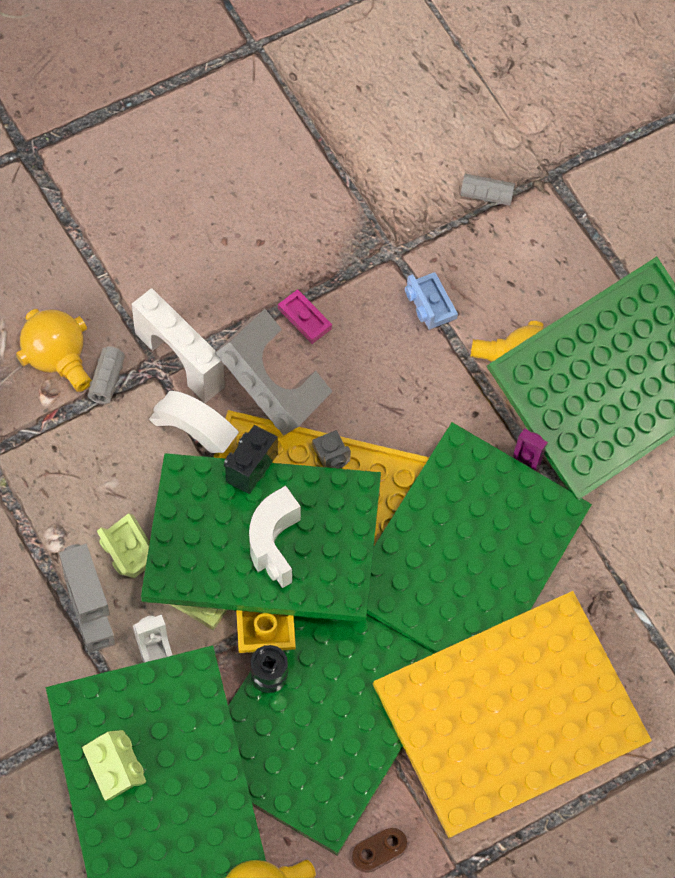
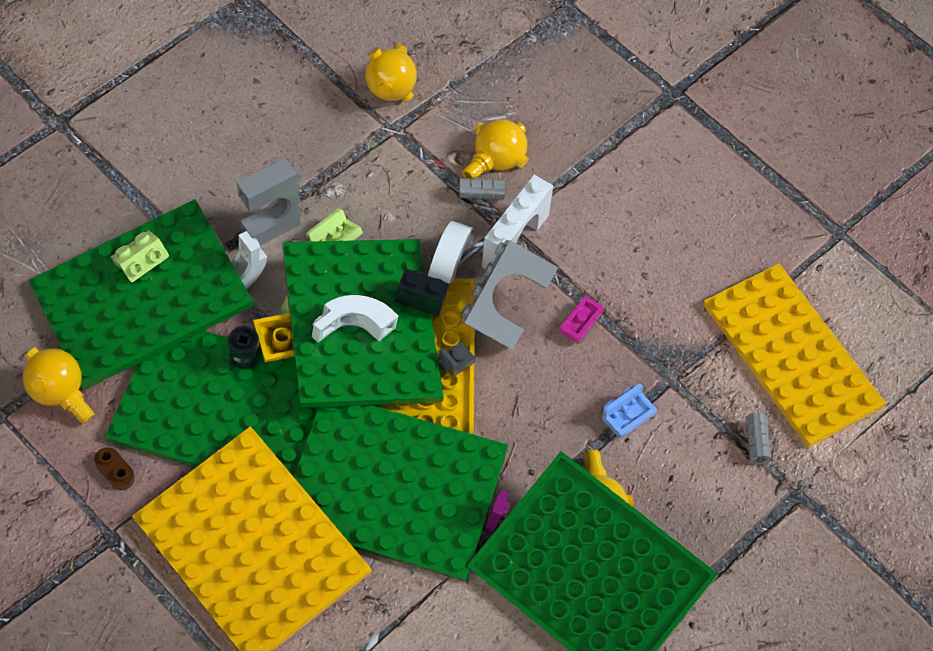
camera: 75 degrees right, 5 degrees down
none -> yellow plate [703,263,887,448]

